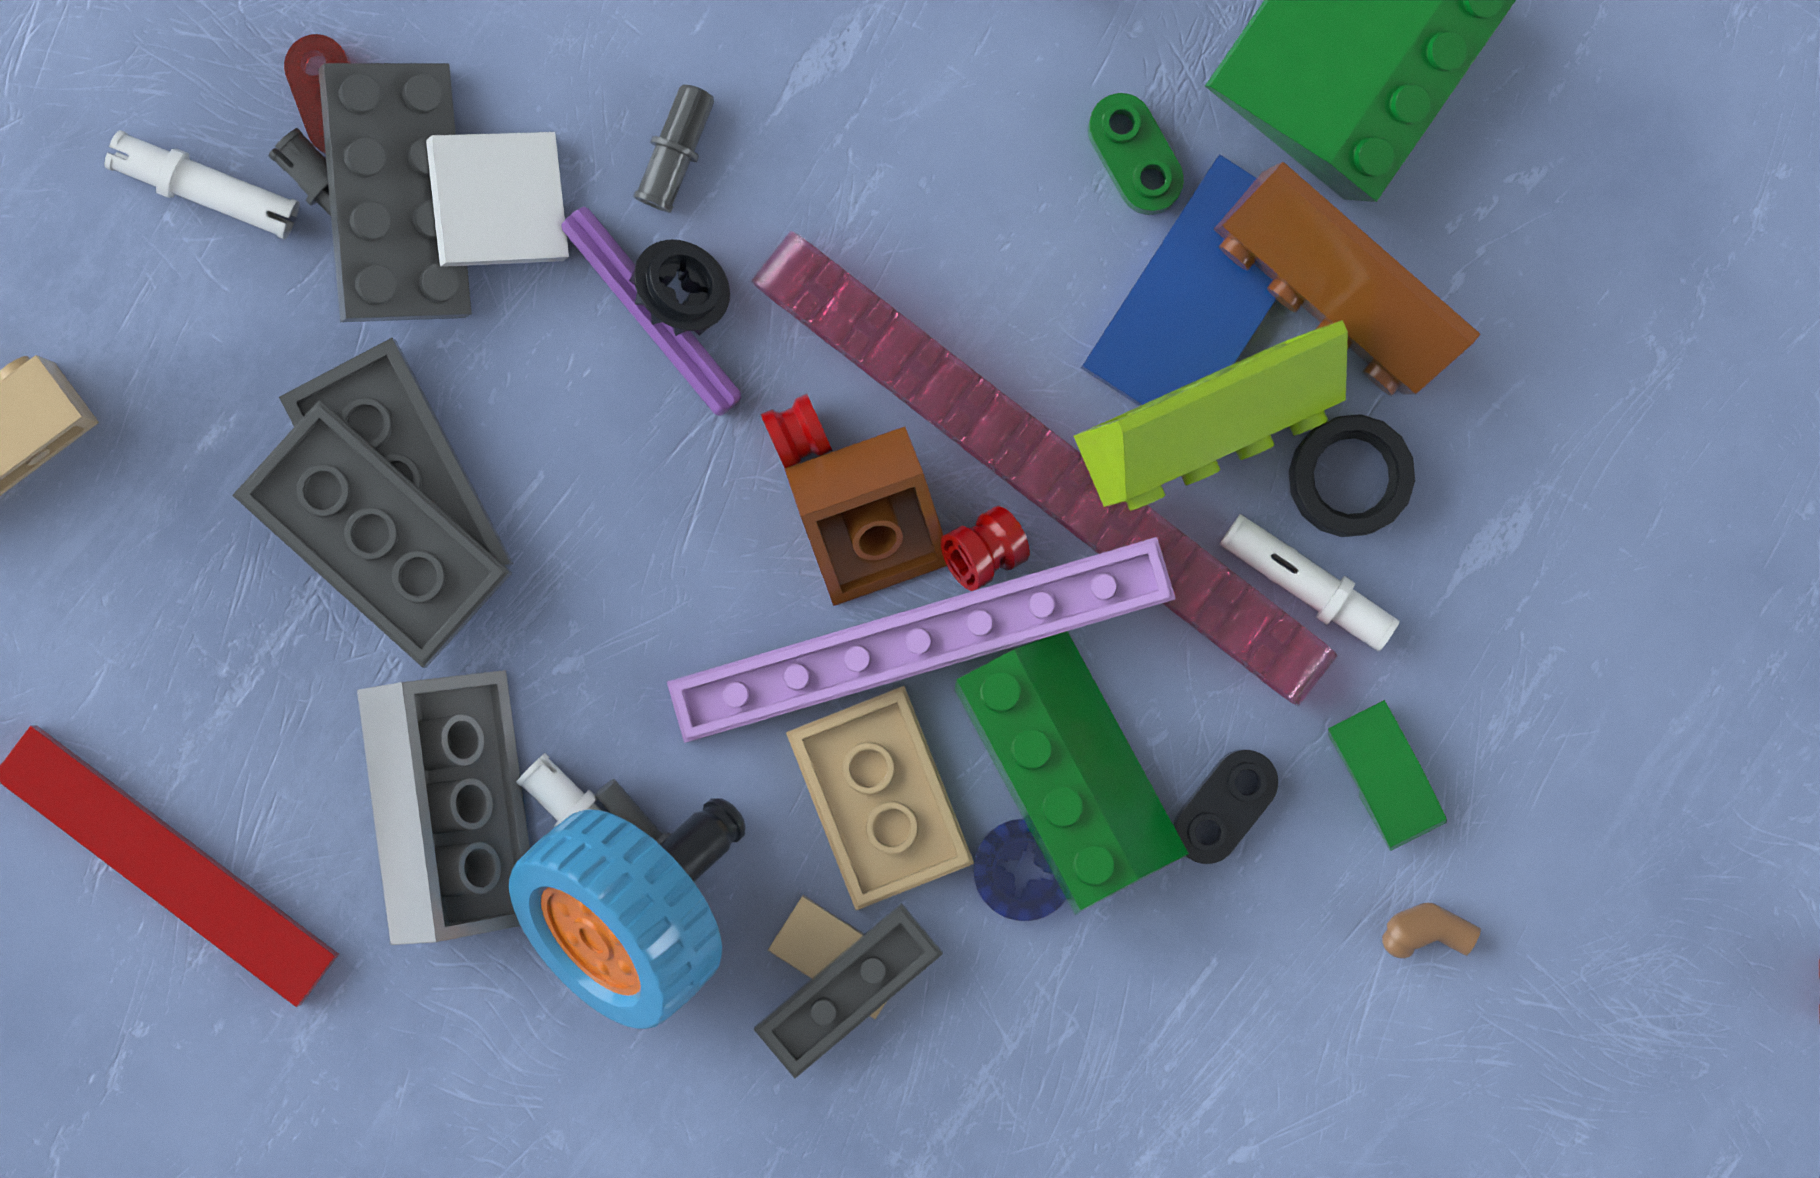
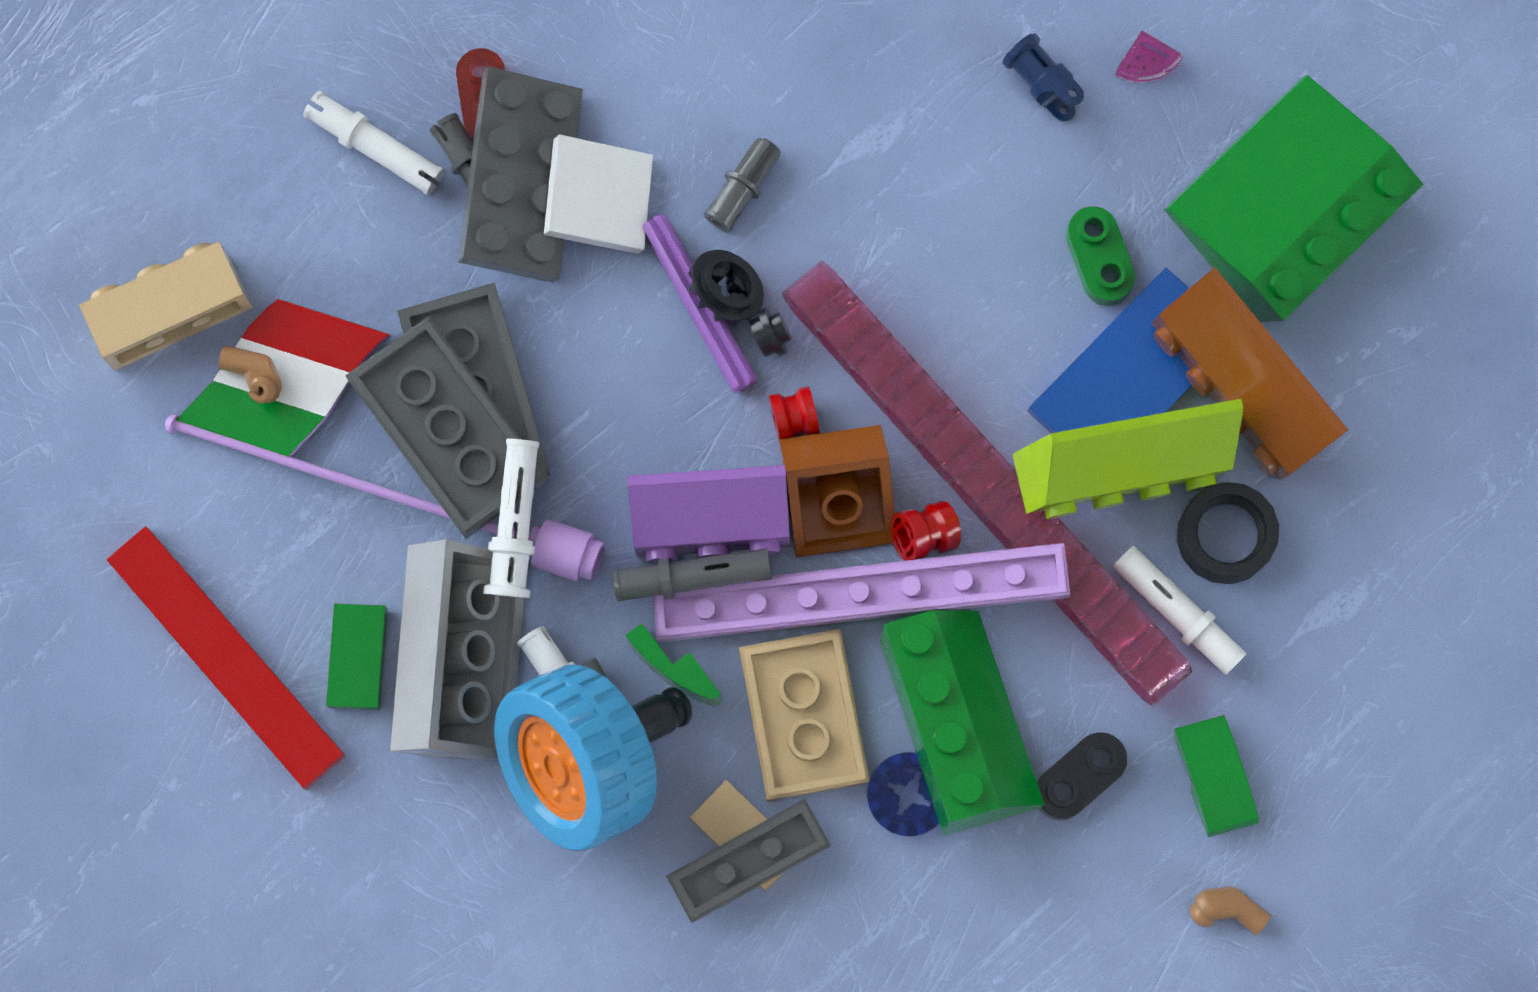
camera: 15 degrees right, 10 degrees down
none -> flag [165,299,605,583]
none -> medium nougat arm [218,345,282,404]
none -> green tile [326,603,388,710]
none -> white pin [483,439,540,598]
none -> dark grey pin [613,548,772,602]
none -> green slope [625,623,722,707]
none -> medium lavender slope [627,465,790,564]
none -> black plate [749,307,792,357]

